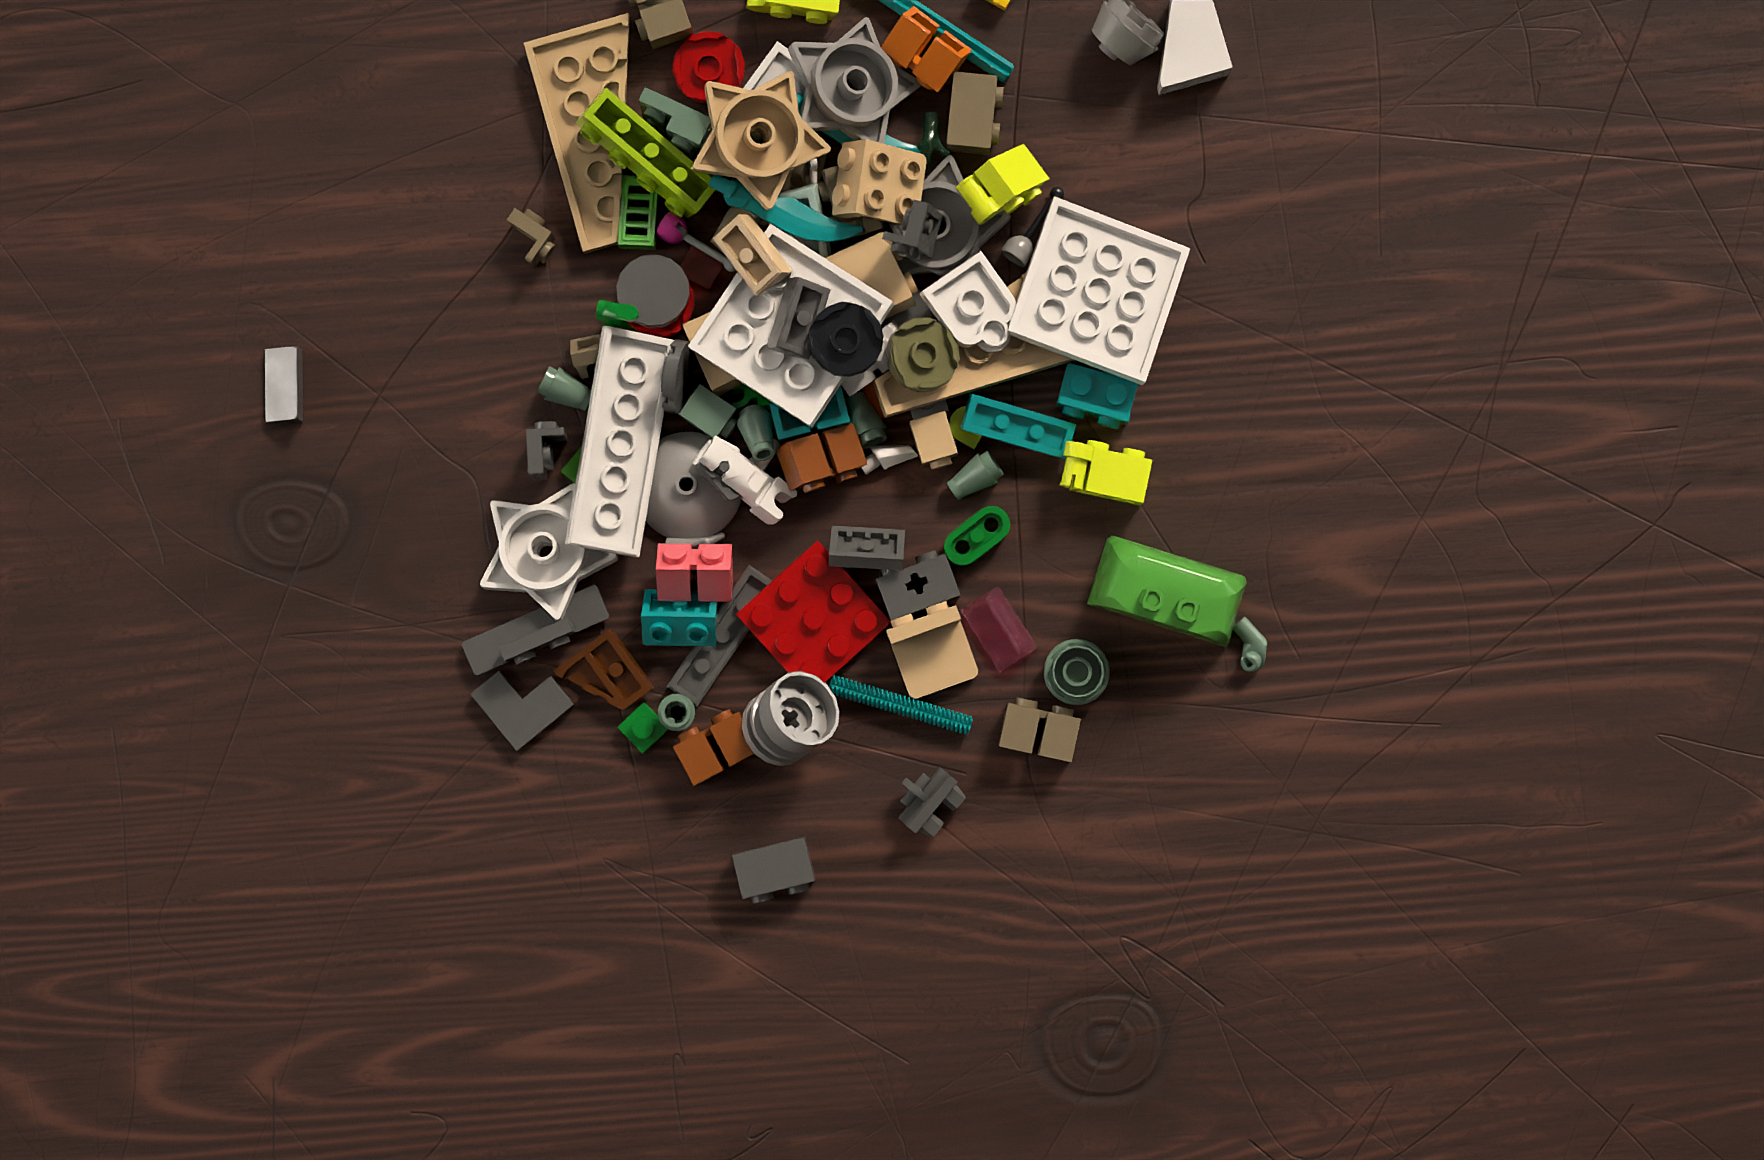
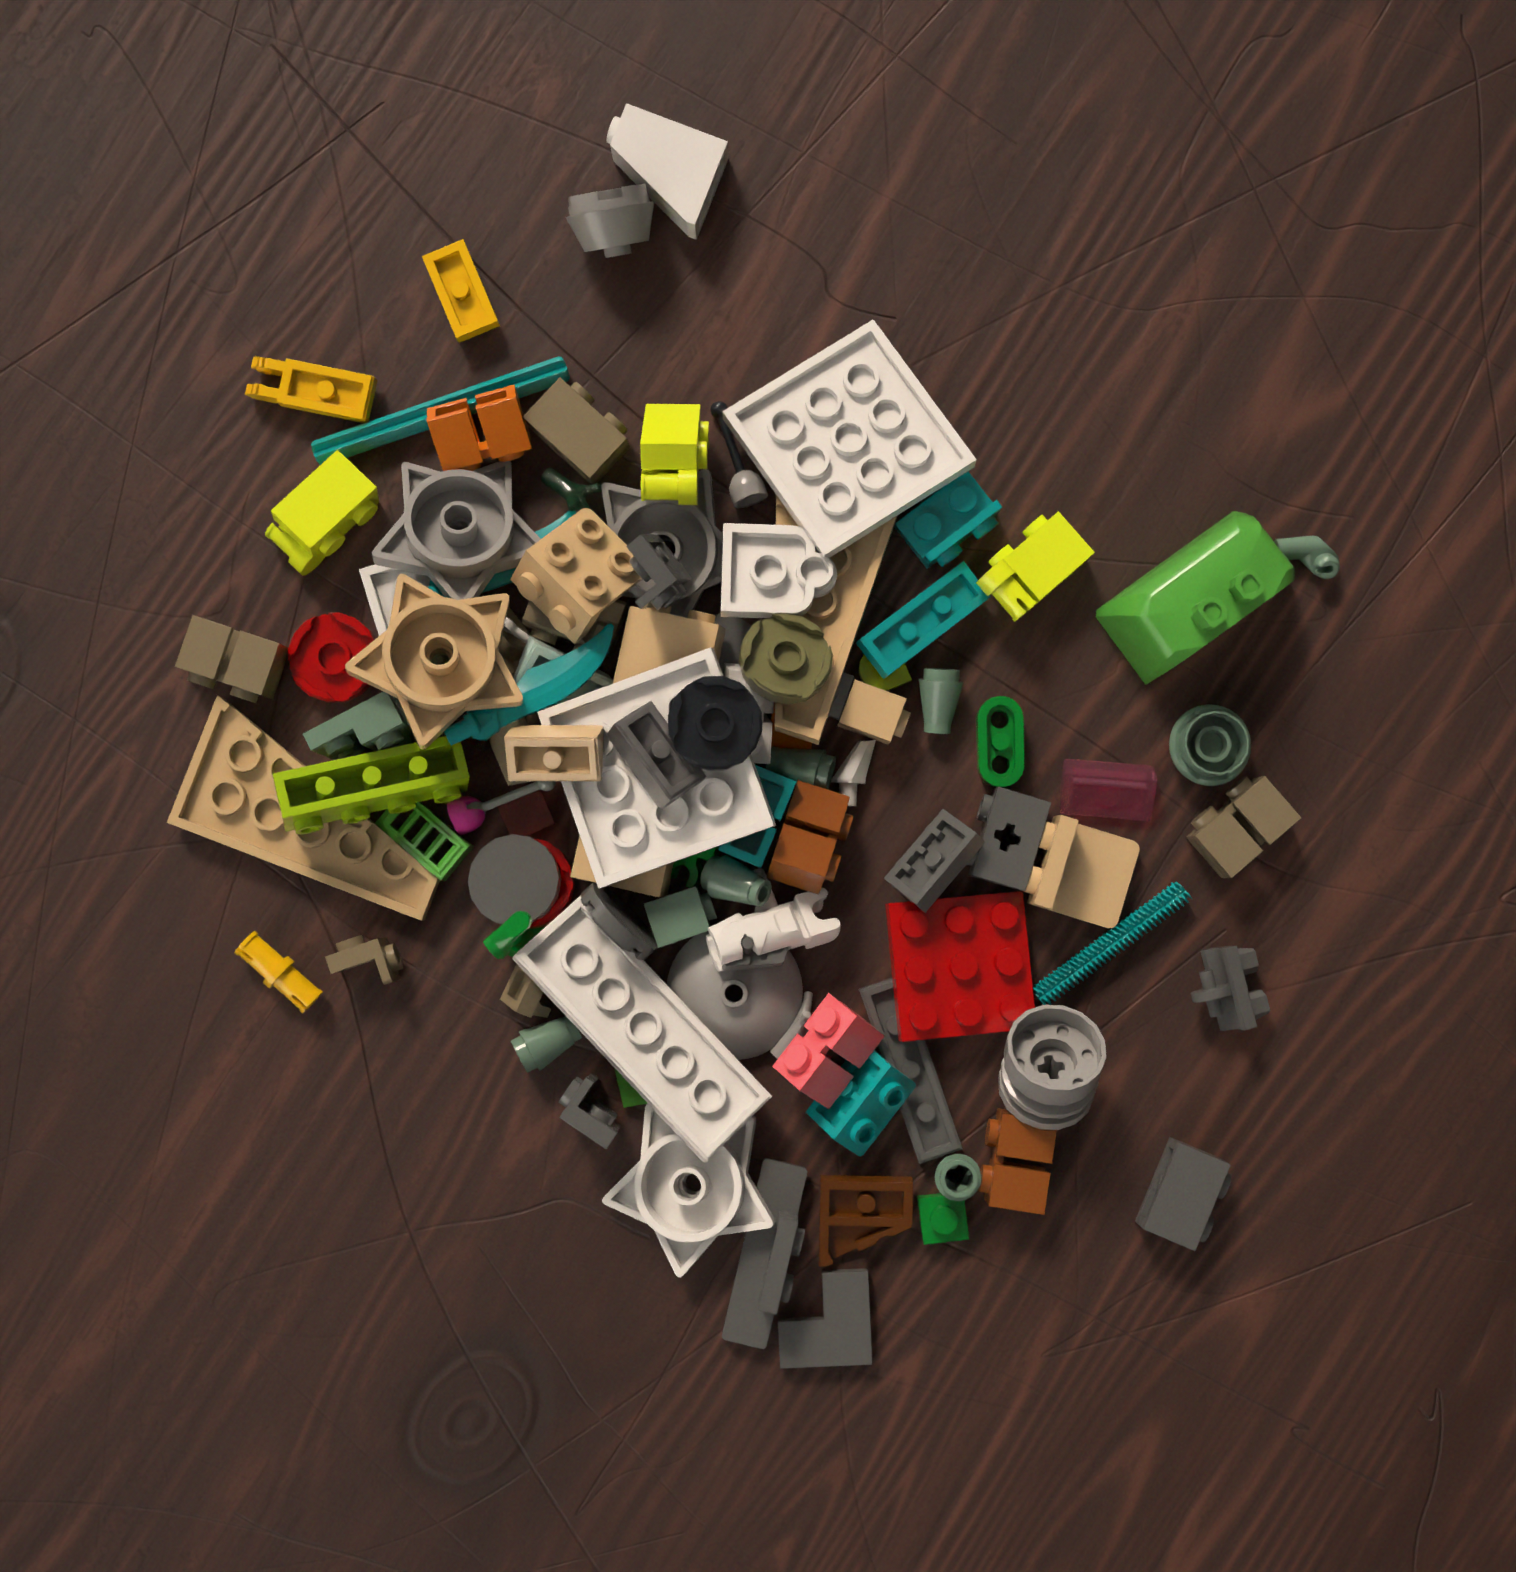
camera: 50 degrees left, 0 degrees up
slope [265,346,303,422] -> none
none -> yellow pin [234,931,323,1014]

